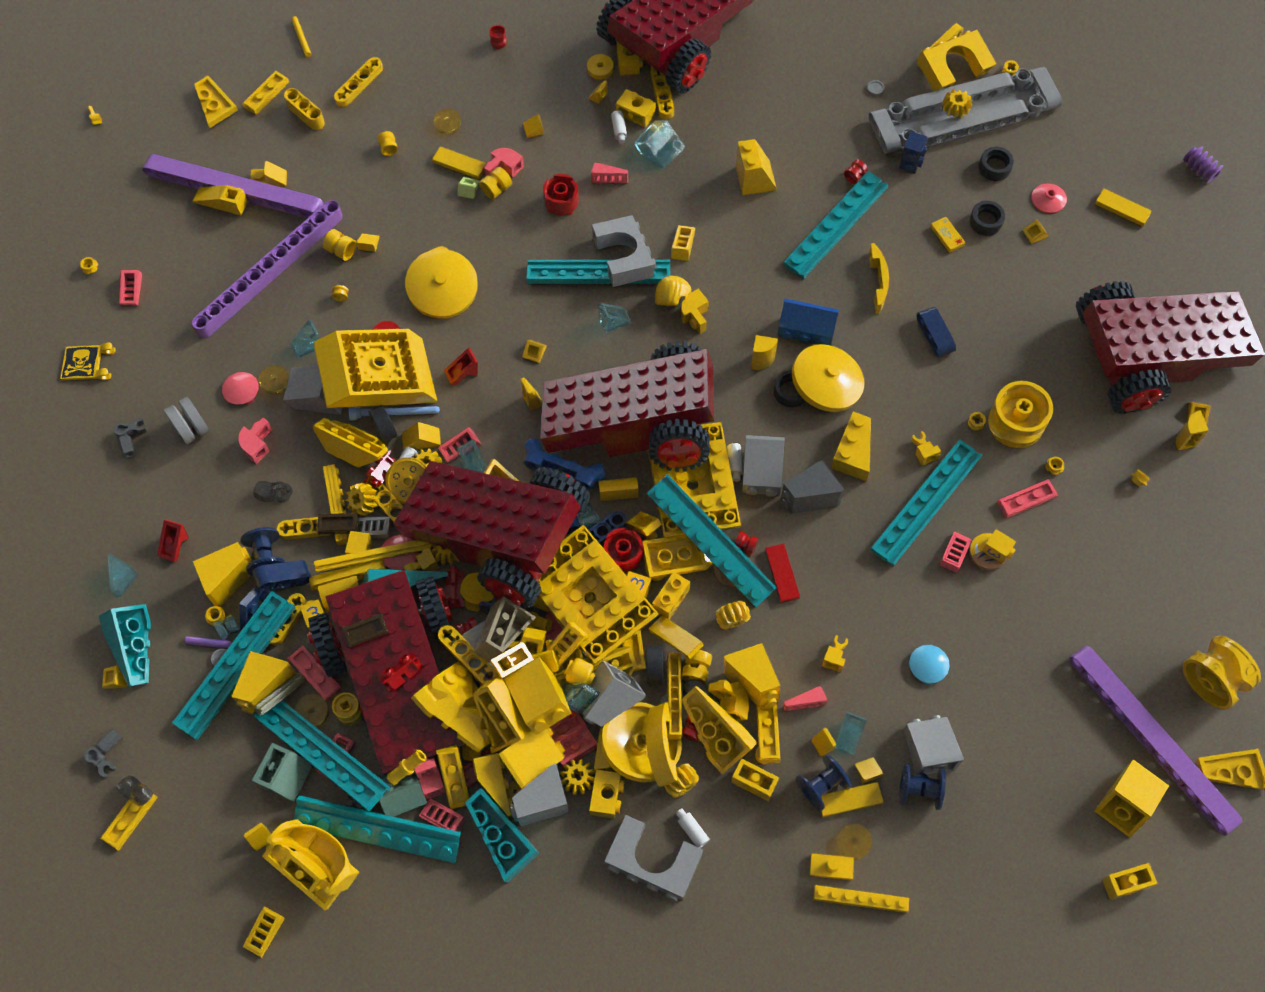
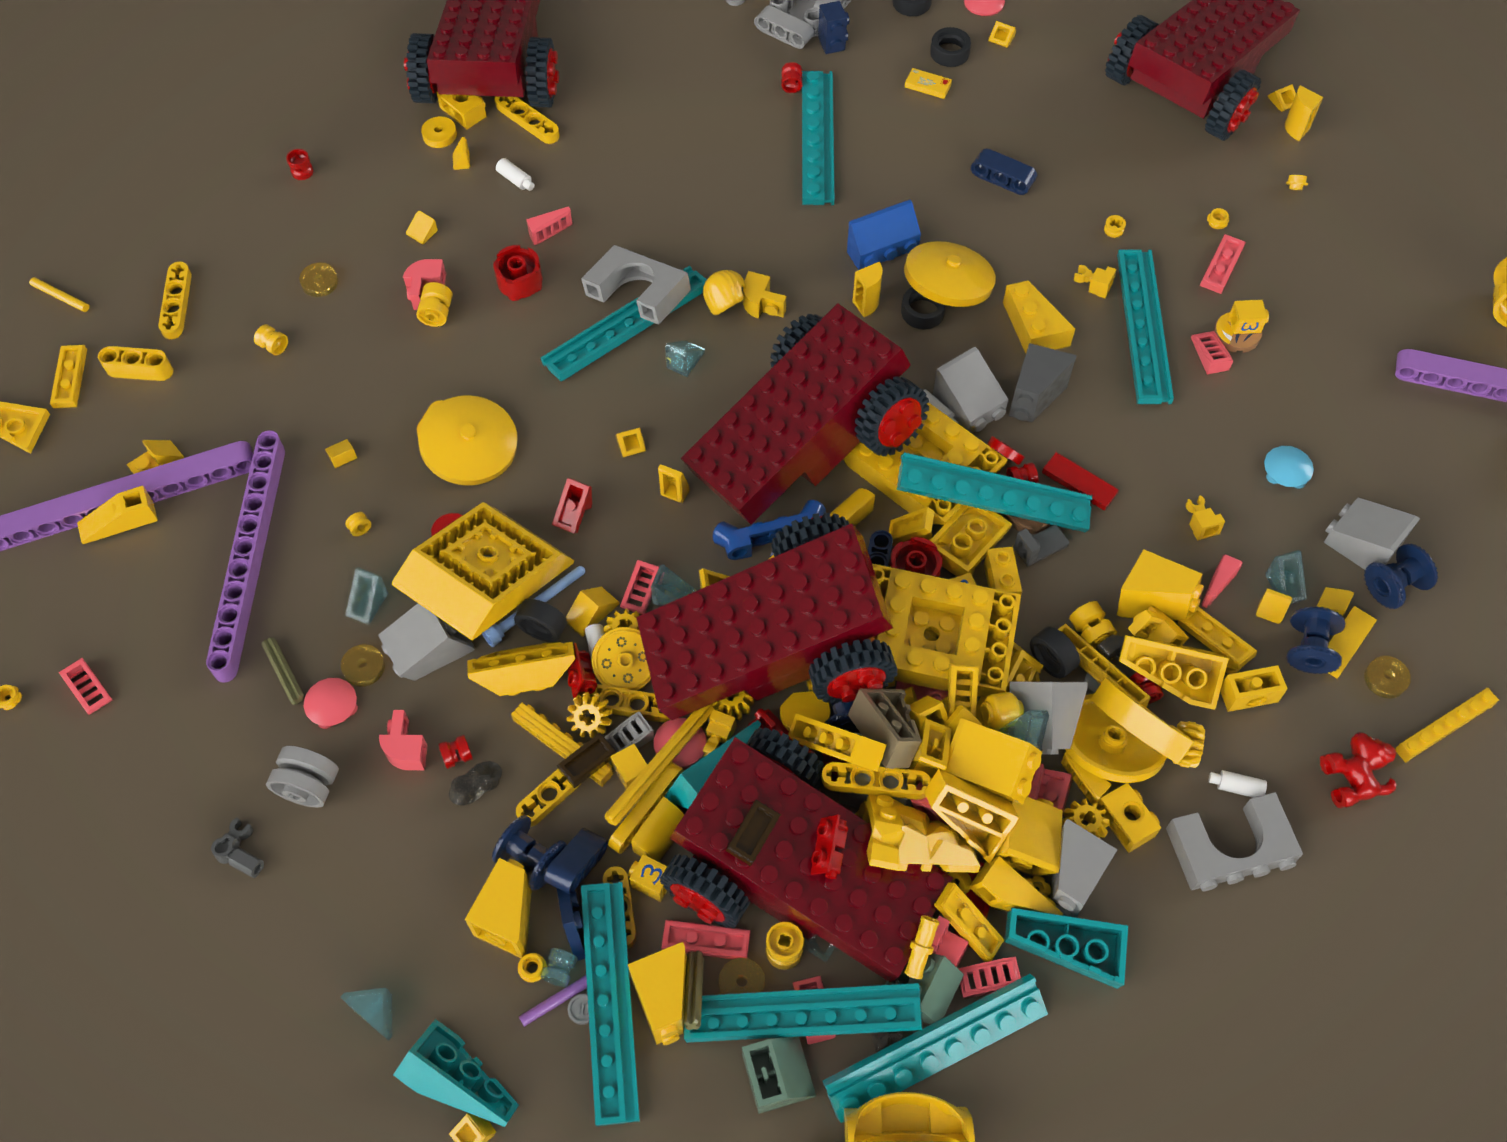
camera: 40 degrees left, 5 degrees down
flag [60,343,115,381] -> none
red slope [157,519,189,562] -> none
yellow wheel [323,229,357,261] -> none
yellow tile [432,146,486,180] -> none
yellowish green slope [458,177,480,199] -> none
yellow brick [616,89,656,128] -> none
clear light blue slope [634,119,685,169] -> none
yellow tile [648,615,704,659] -> none
yellow slope [671,225,695,261] -> none
yellow gear [715,601,751,630] -> none
yellow slope [736,139,777,195] -> none
yellow tile [810,853,854,880] -> none
yellow slope [868,243,889,314] -> none
yellow piece [988,381,1053,448] -> none
none -> olive axle [262,637,305,705]
none -> red wheel [438,735,473,769]
none -> yellow brick [788,714,886,772]
none -> red piece [987,436,1025,465]
none -> dark grey bracket [1014,525,1069,567]
none -> red animal [1320,732,1397,808]

